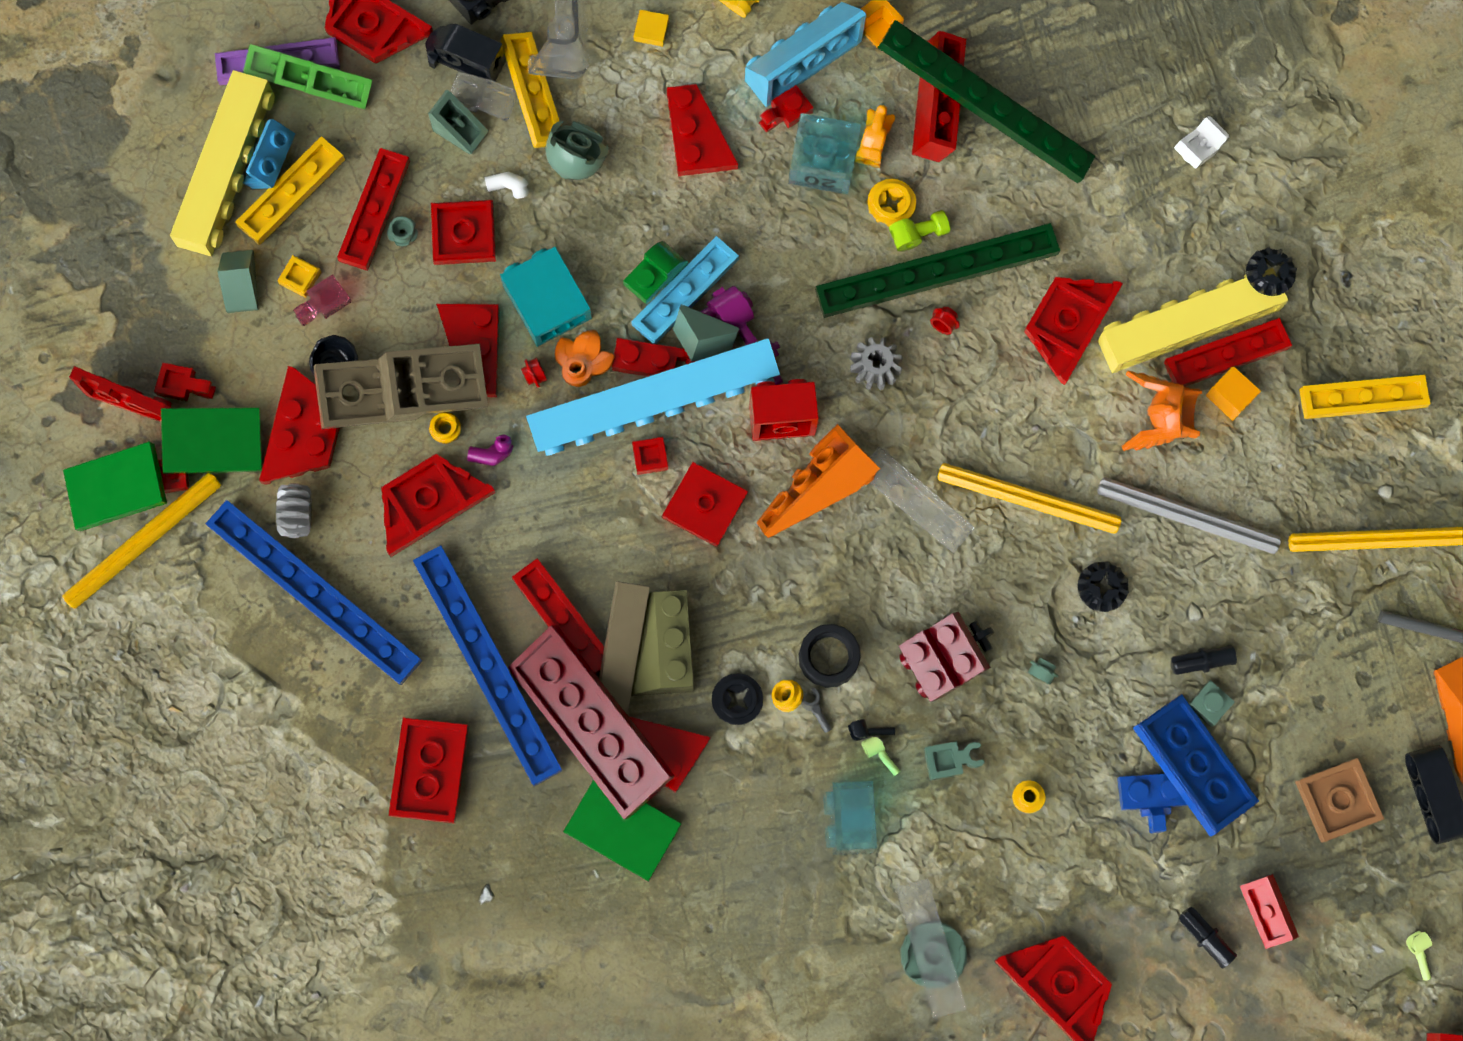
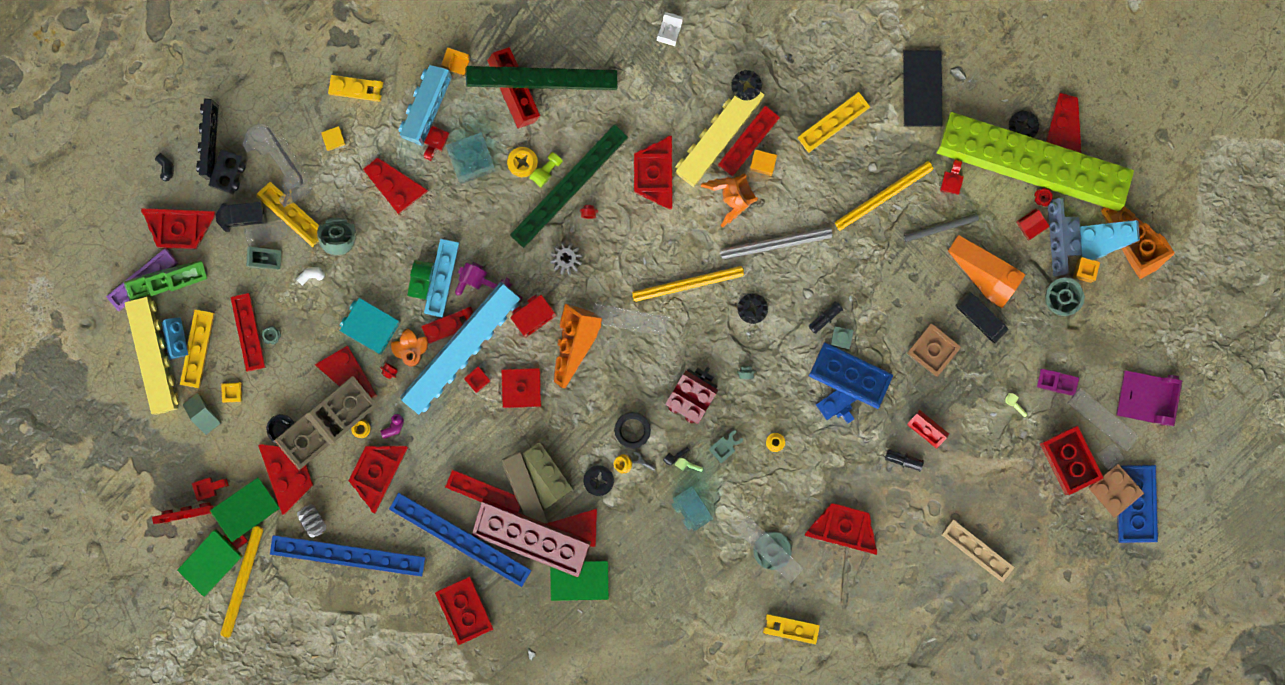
camera: 20 degrees left, 10 degrees up
clear pink plate [293,274,351,326] -> none
red plate [431,200,496,265] -> none
sand green slope [673,304,739,361] -> none
light orange animal [855,105,895,168] -> none

